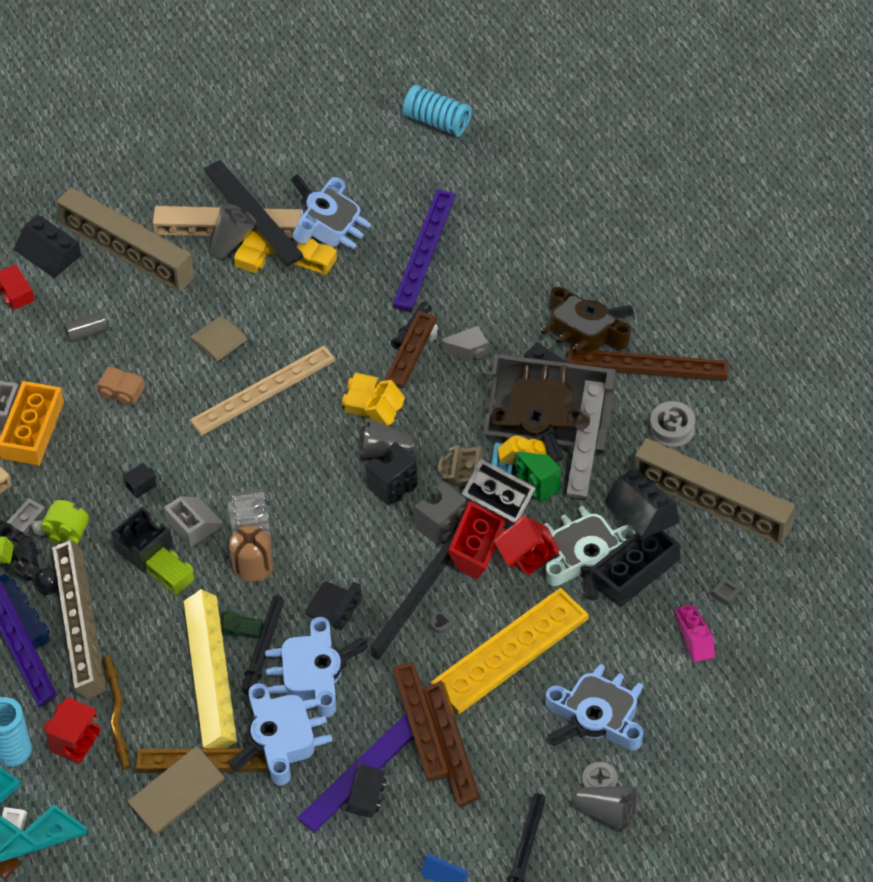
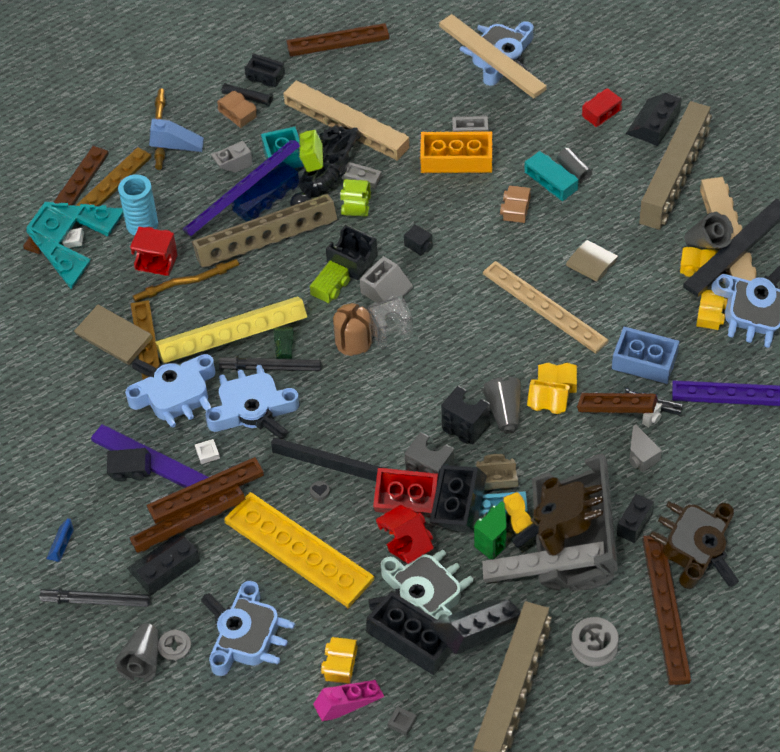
camera: 80 degrees right, 0 degrees up
black bracket [306,581,363,630] -> none
none -> black slope [127,534,200,596]
none -> white plate [195,439,220,464]
none -> yellow brick [321,637,357,684]
none -> teal brick [524,151,578,201]
none -> medium blue brick [612,327,679,384]

